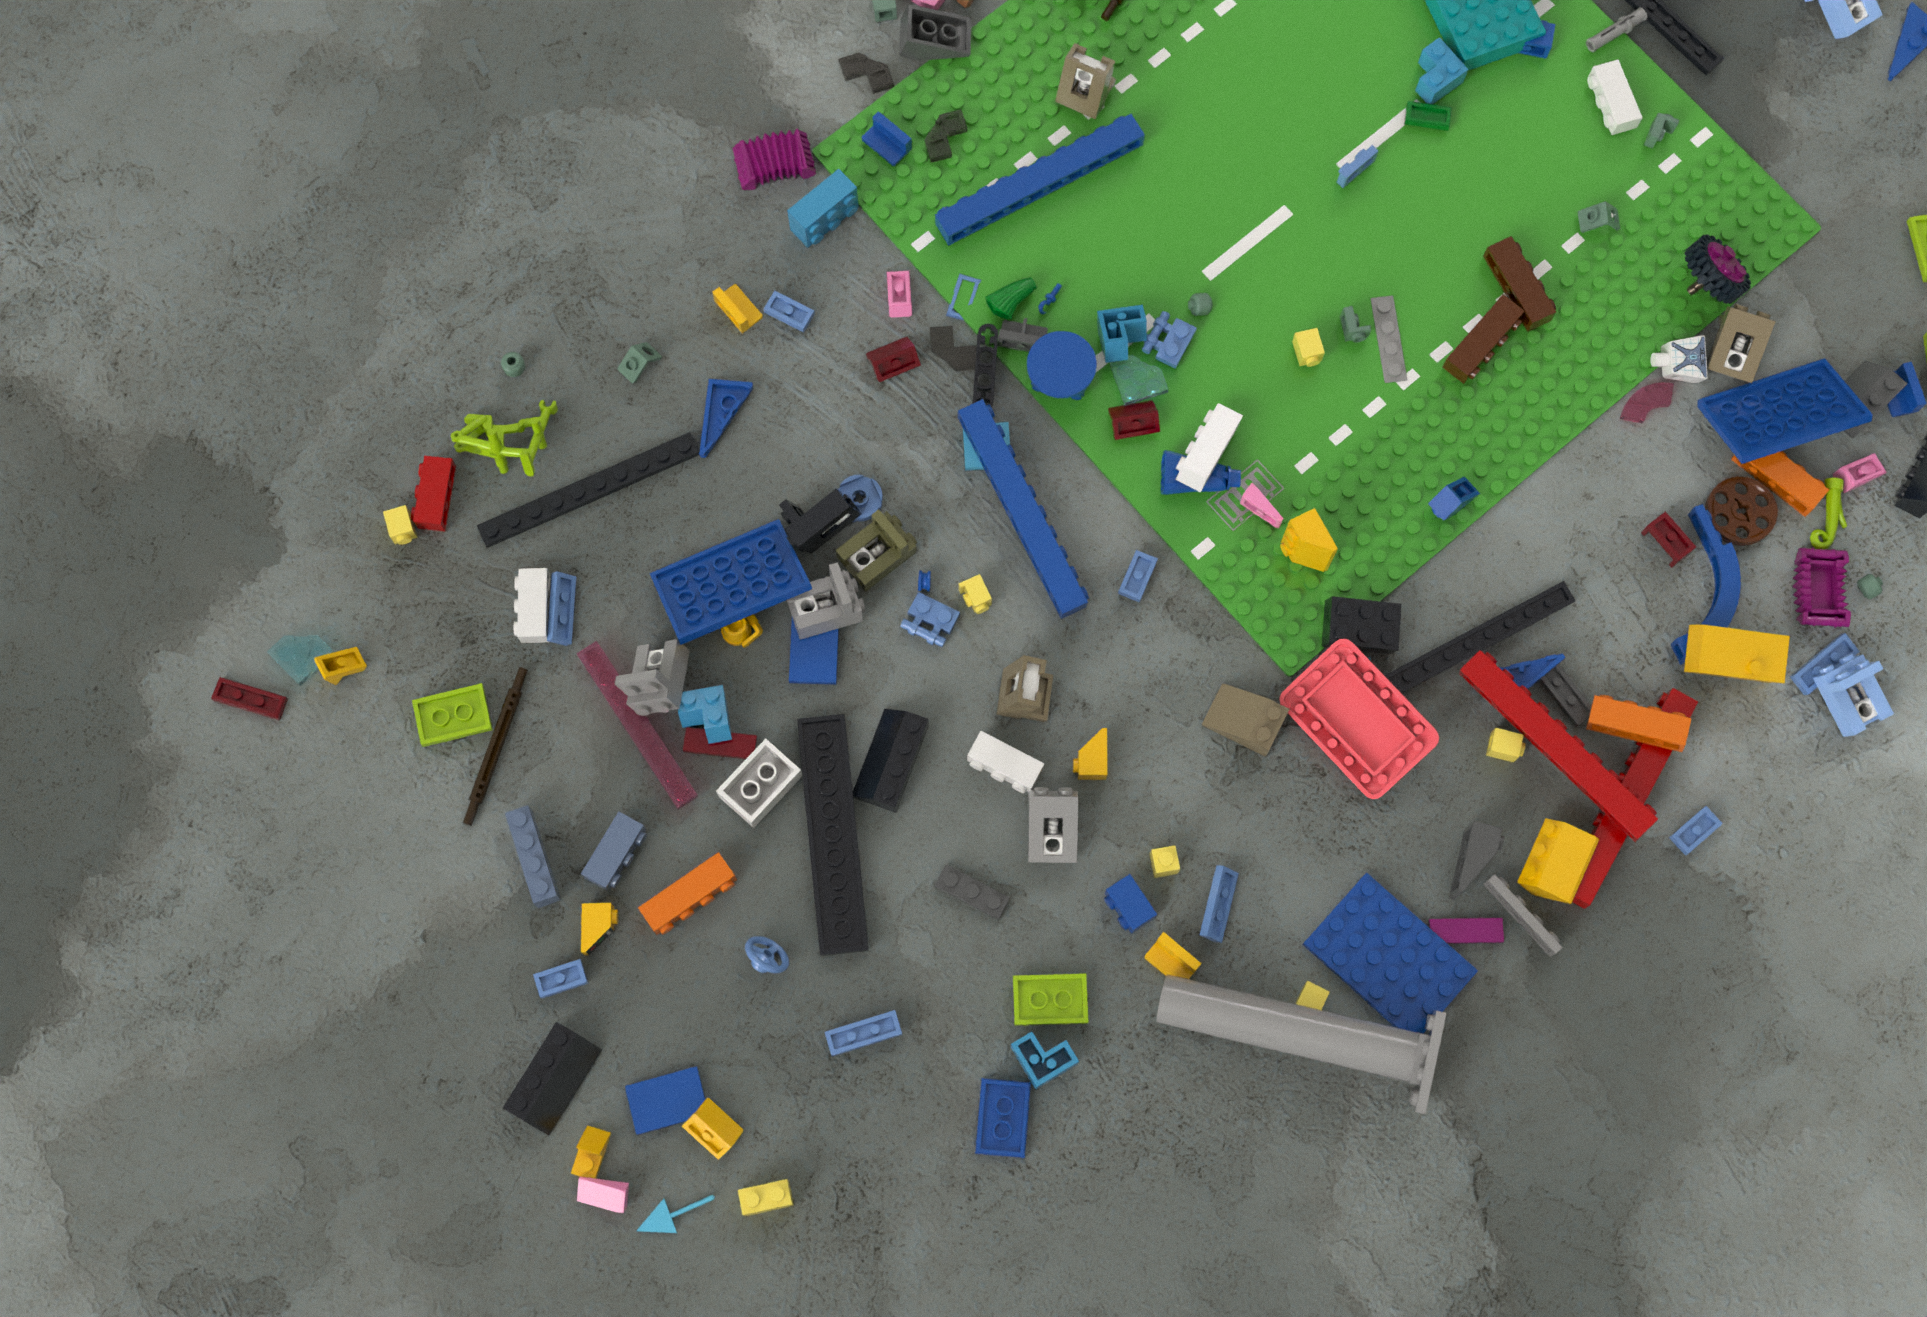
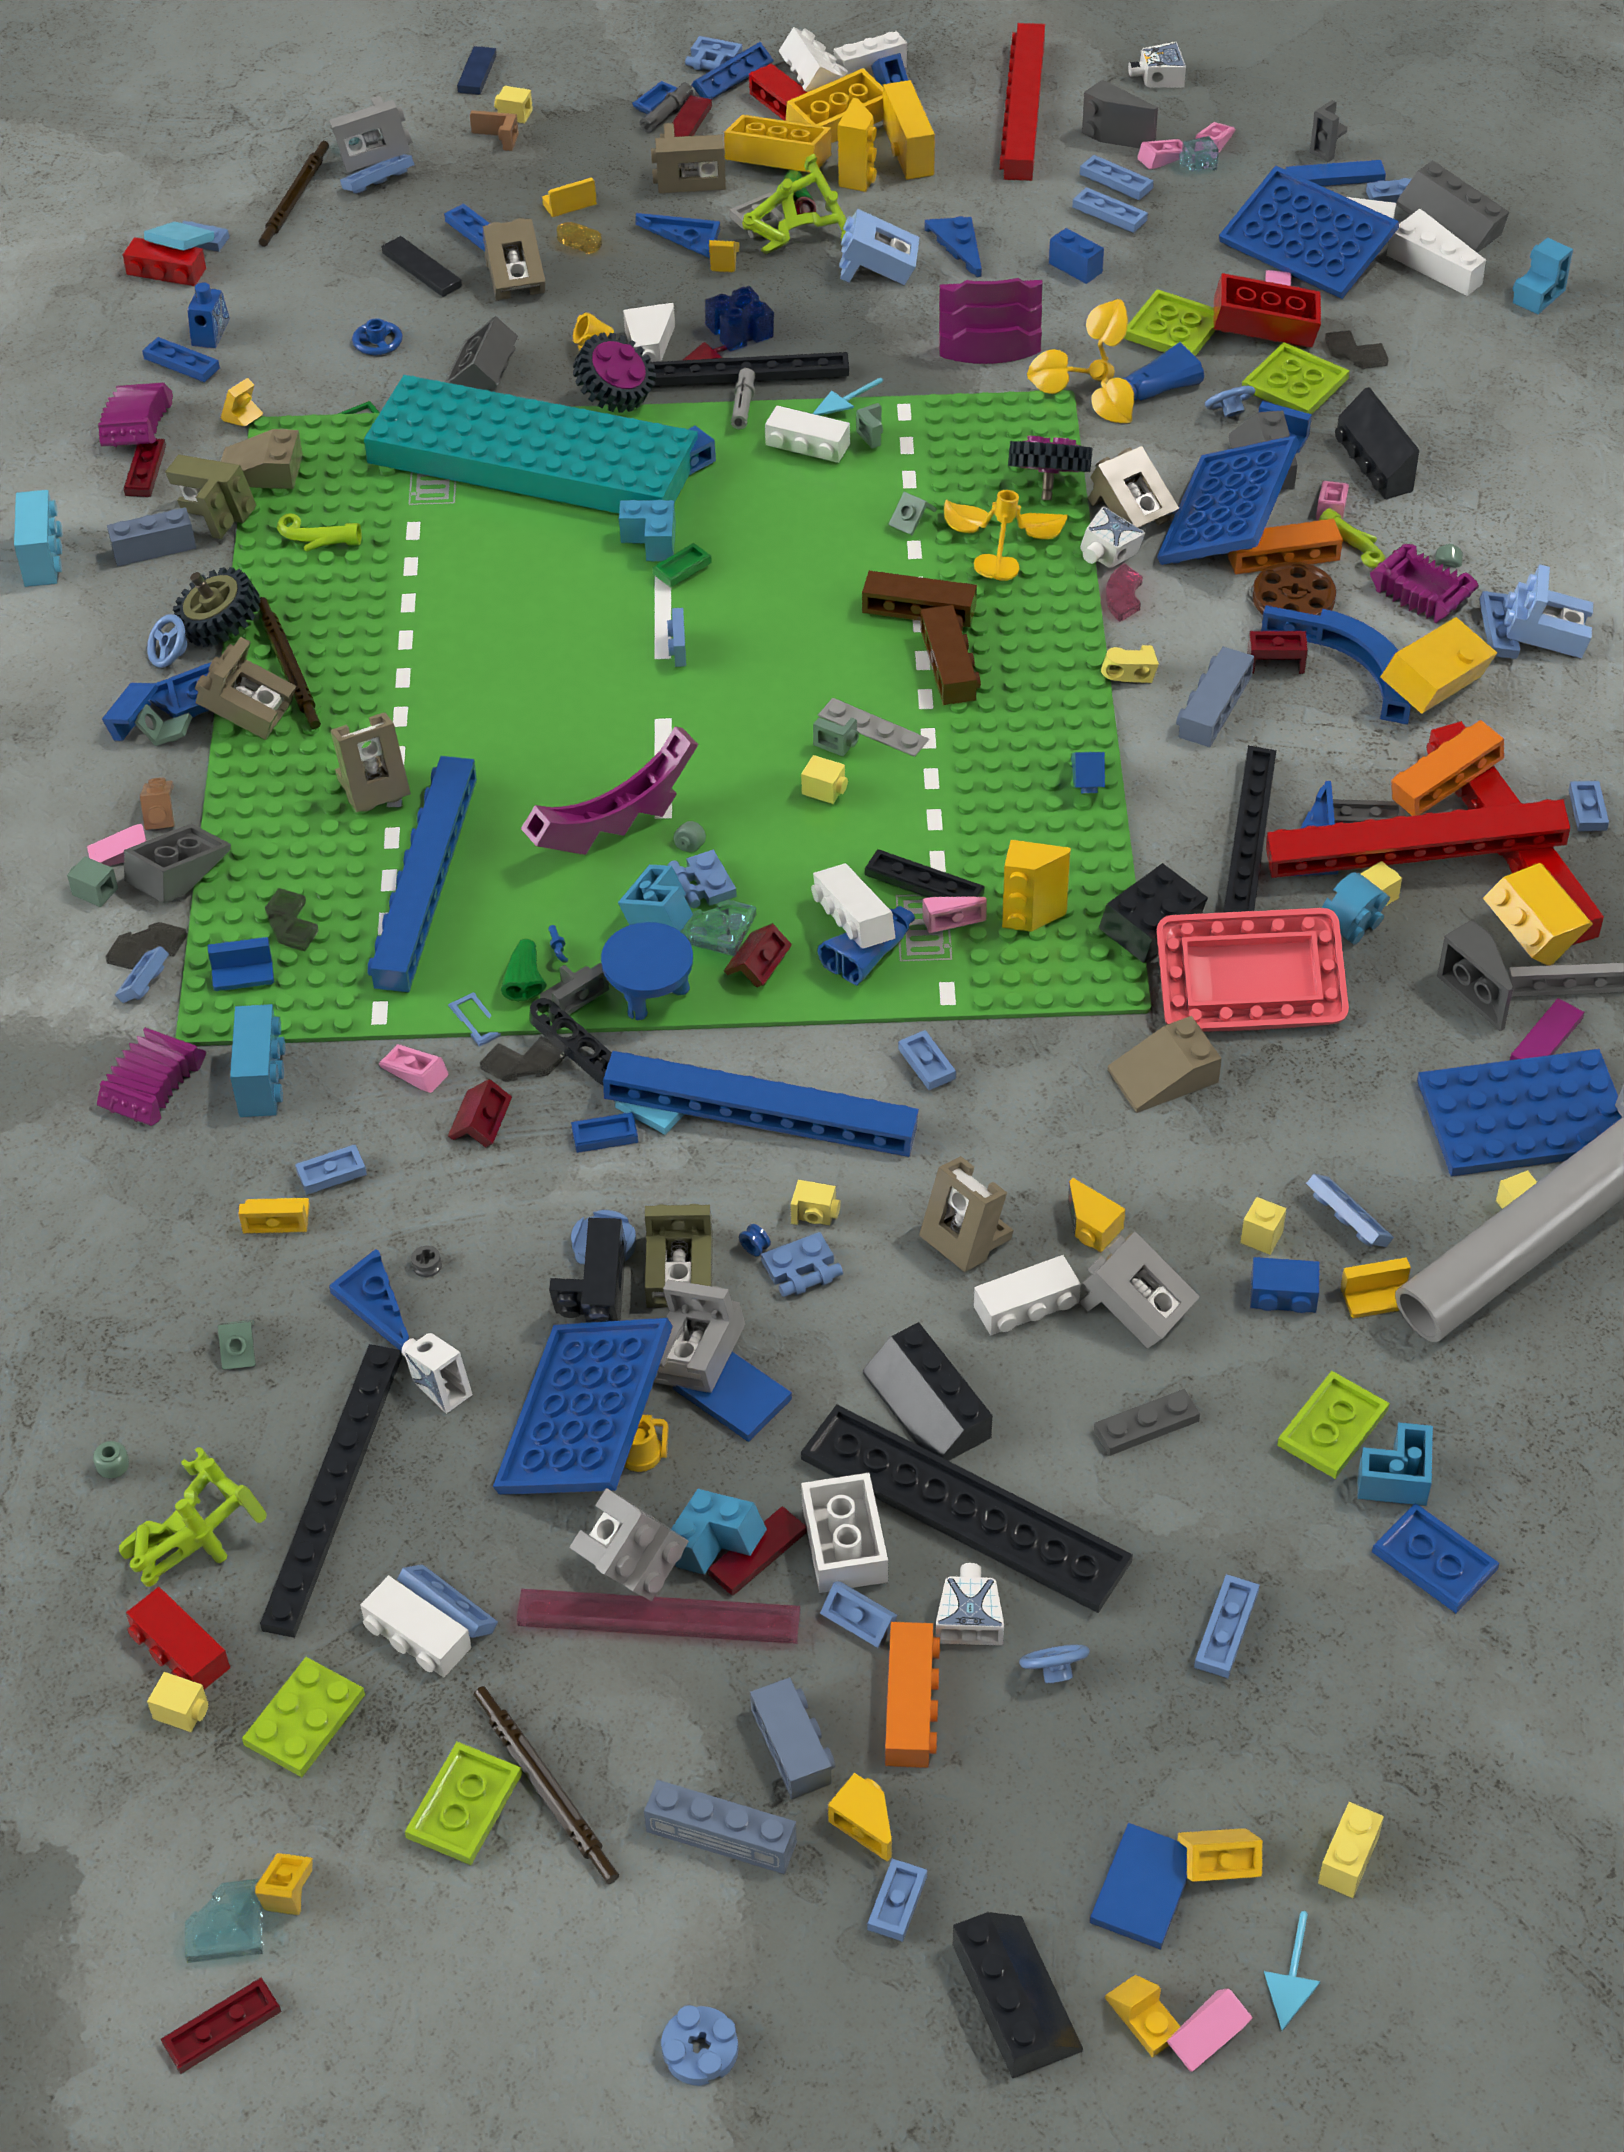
camera: 50 degrees left, 25 degrees down
none -> medium blue plate [115,946,169,1003]
none -> lime plate [242,1657,365,1777]
none -> white torso [402,1333,473,1414]
none -> dark grey bush [411,1246,442,1277]
none -> magenta arch [521,726,699,855]
none -> blue tile [571,1112,639,1153]
none -> medium blue plate [661,2005,738,2086]
none -> medium azure piece [813,378,883,416]
none -> medium blue plate [820,1581,897,1648]
none -> black tile [865,849,985,898]
none -> white torso [936,1563,1004,1645]
none -> magenta slope [939,278,1043,364]
none -> yellow plant [944,490,1068,581]
none -> yellow plant [1027,299,1134,423]
none -> light yellow leg [1101,645,1159,683]
none -> blue piece [1122,342,1204,401]
none -> sand blue brick [1176,646,1254,747]
none -> medium blue piece [1205,386,1255,417]
none -> dark azure brick [1322,872,1390,945]

